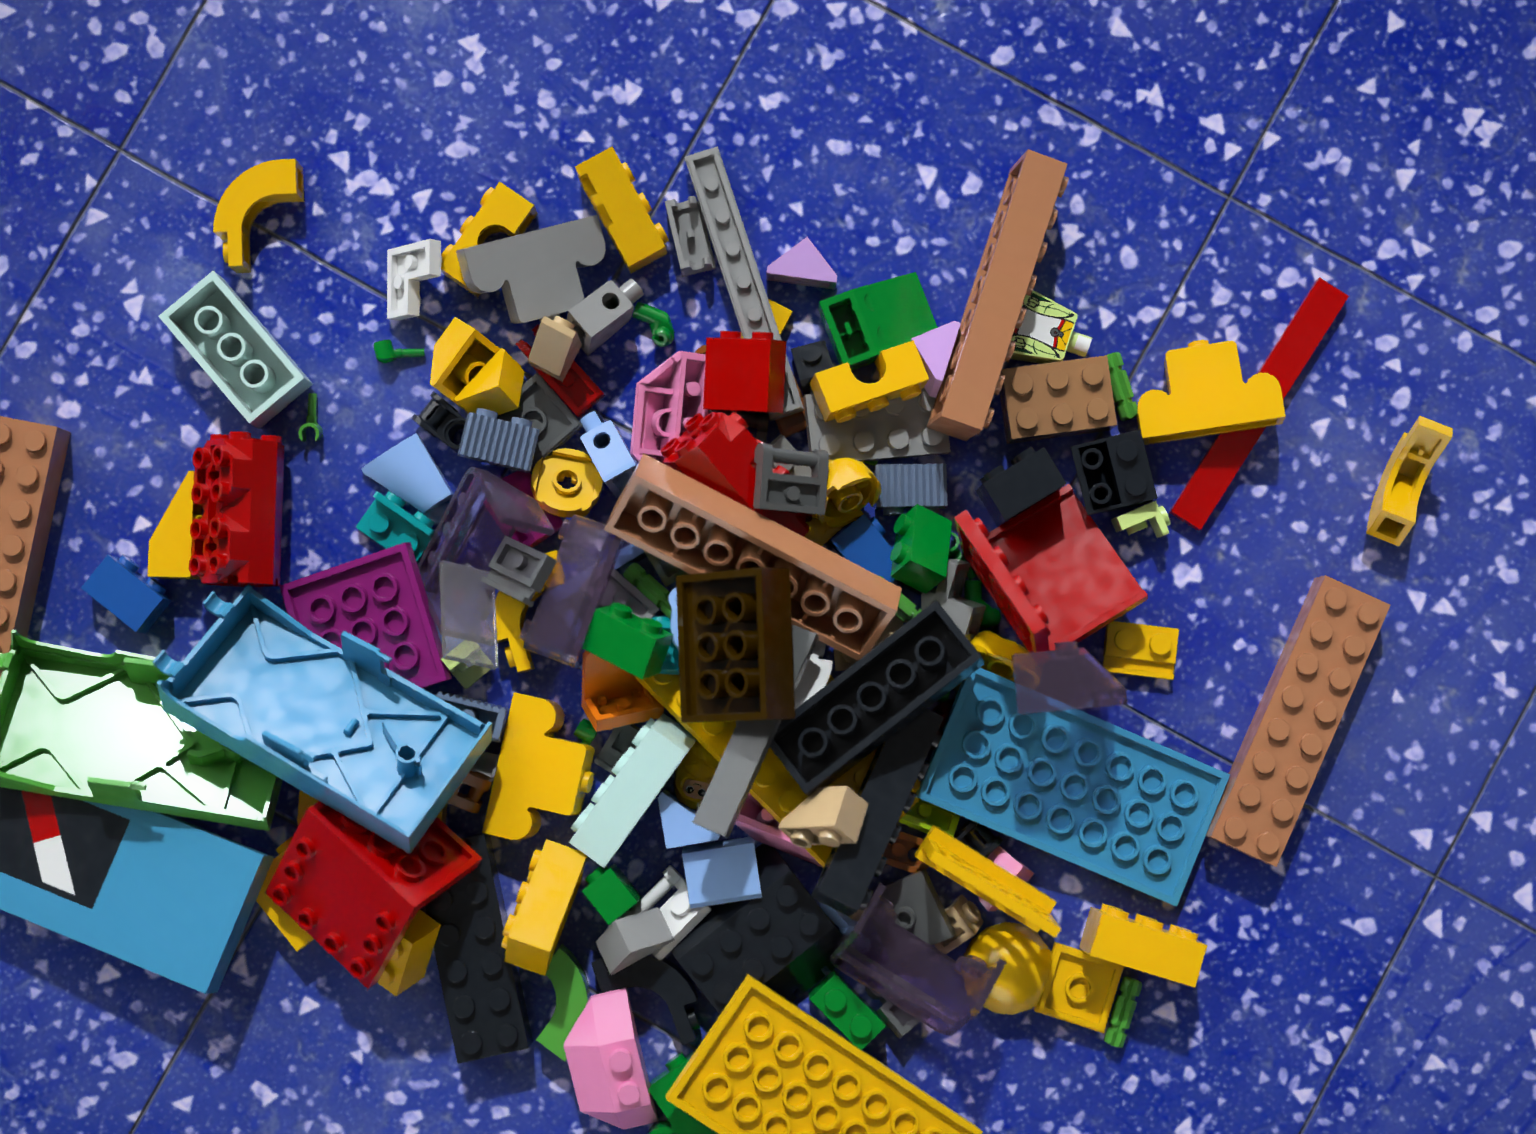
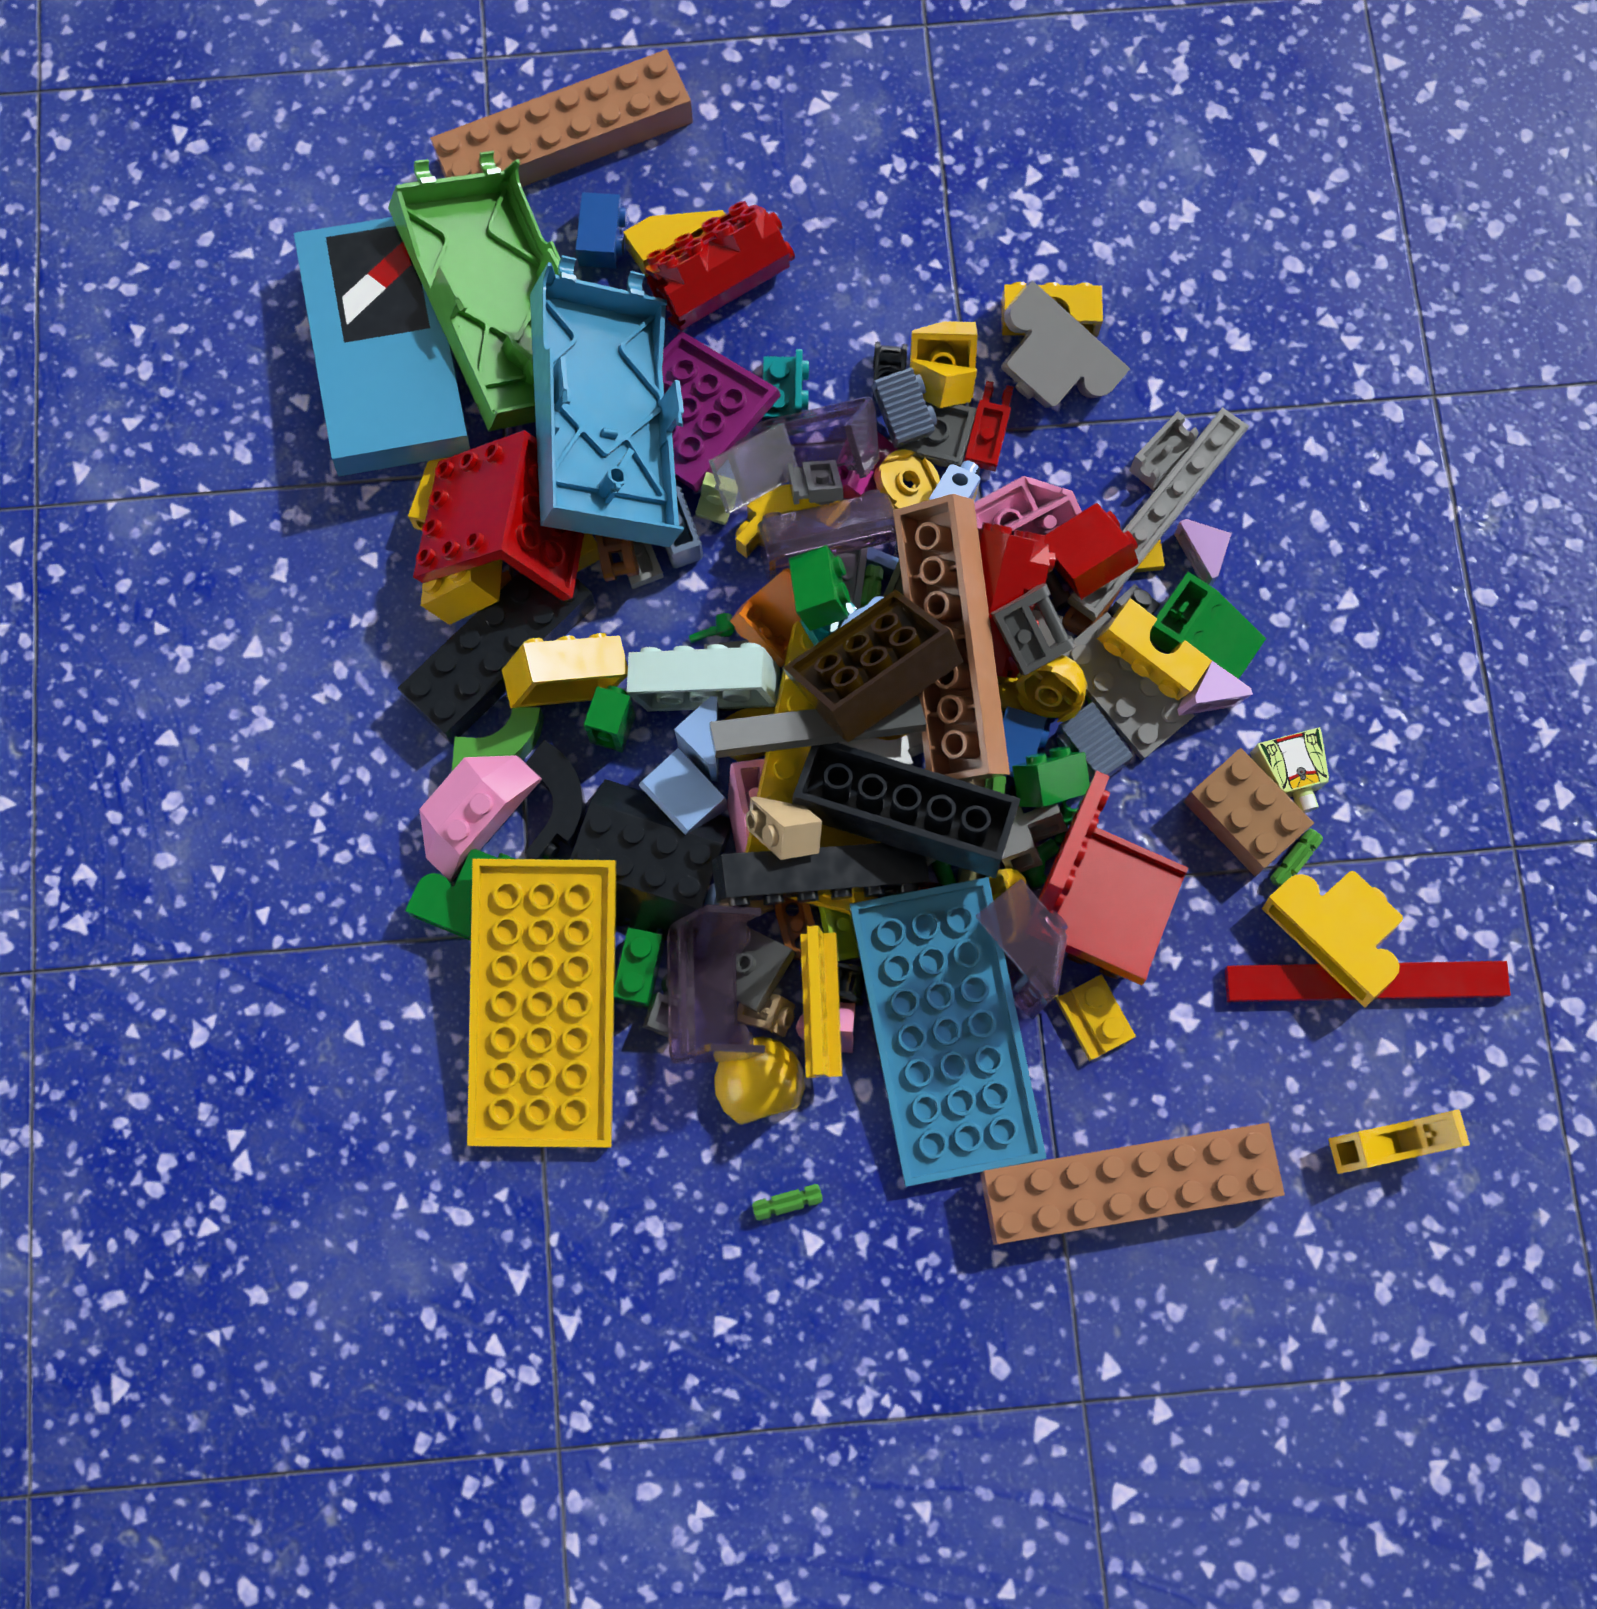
camera: 60 degrees right, 10 degrees down
light aqua brick [158,271,313,429] -> none
yellow arch [213,159,304,273] -> none
bright green hand [298,393,323,442] -> none
light blue slope [361,433,455,514] -> none
green hand [373,339,424,363] -> none
white plate [387,239,442,321] -> none
yellow brick [482,692,595,840] -> none
tan slope [528,316,582,382] -> none
light grey torso [567,279,644,356] -> none
yellow wedge [575,146,669,273] -> none
light grey slope [596,907,674,975] -> none
white plate [620,865,712,960] -> none
green arm [632,301,675,347] -> none
nougat brick [927,149,1069,441] -> none
black brick [976,447,1067,527] -> none
yellow plate [1034,941,1124,1034] -> none
black slope [1070,429,1157,516] -> none
yellow piece [1079,903,1207,988] -> none
yellowish green bracket [1111,501,1171,538] -> none

